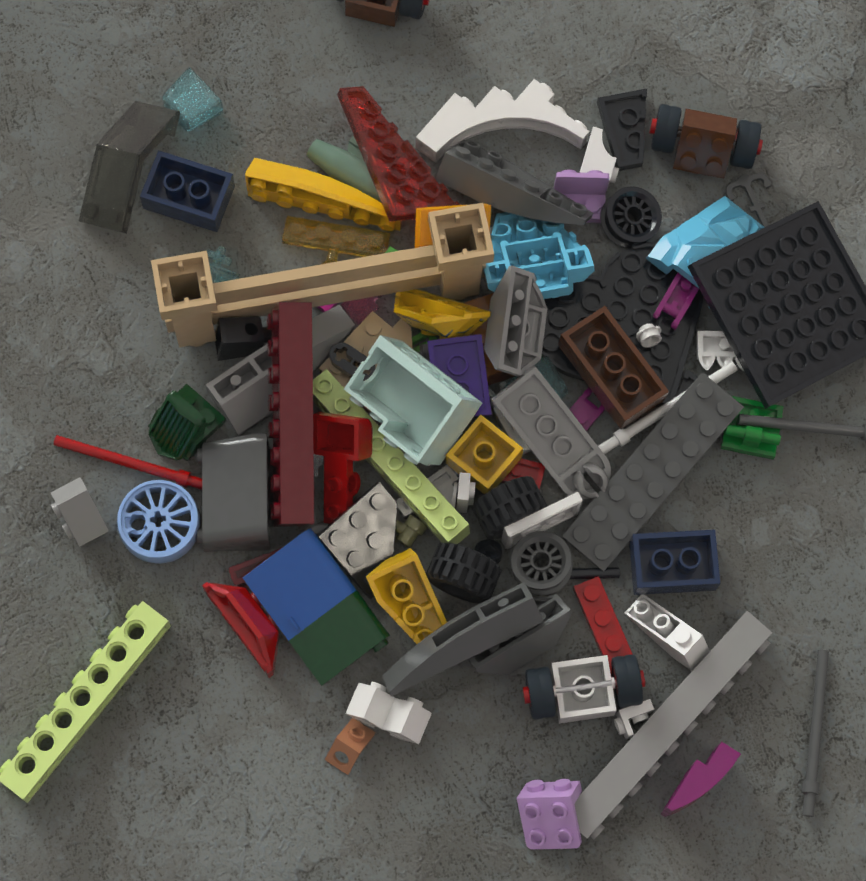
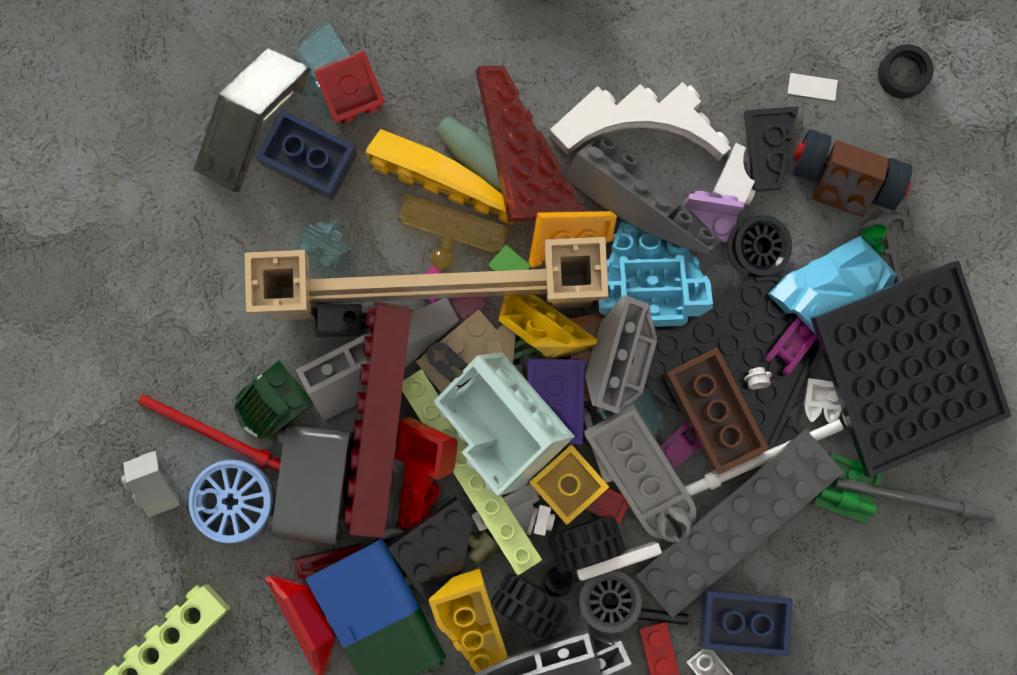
camera: 10 degrees right, 10 degrees up
none -> red plate [313,51,385,124]
none -> white sticker [787,73,838,101]
none -> green rock [861,224,888,255]
none -> black tyre [878,44,934,99]

